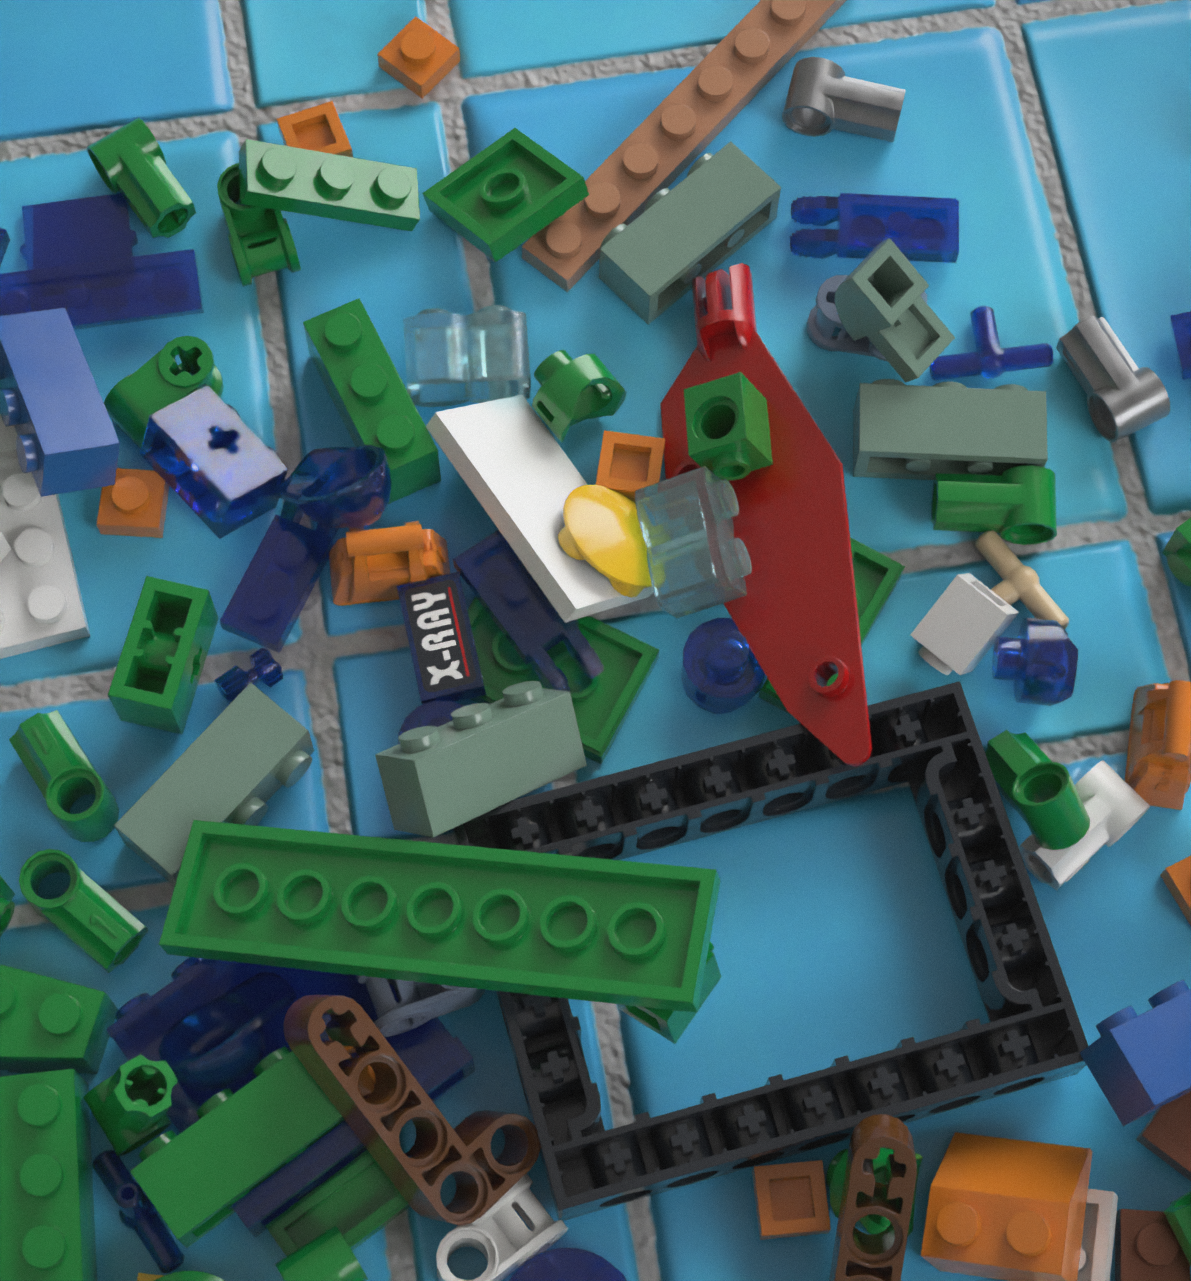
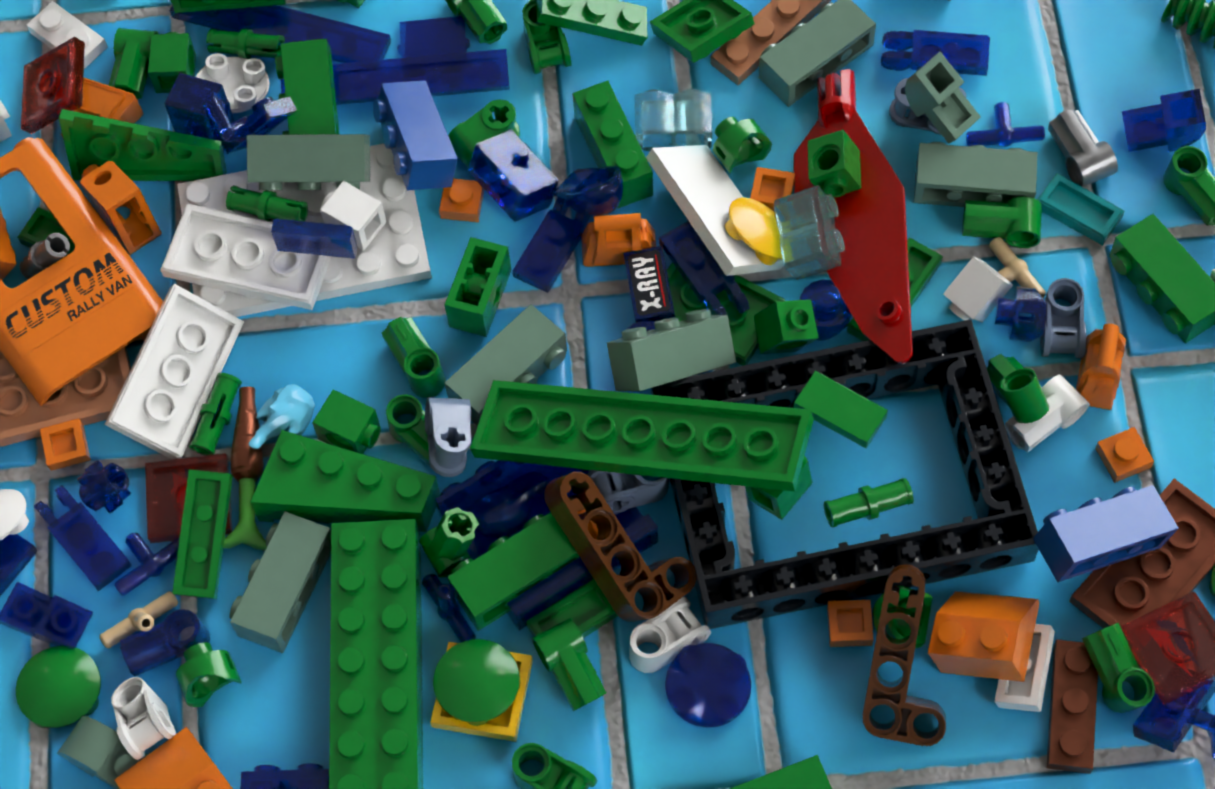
camera: 10 degrees right, 5 degrees down
clear blue piece [214,648,283,704] -> none
none -> sand blue piece [425,398,472,477]
none -> green brick [753,299,819,354]
none -> green tile [794,371,888,448]
none -> green pin [823,478,914,528]
none -> teal tile [1037,173,1125,246]
none -> sand blue piece [1040,278,1086,359]

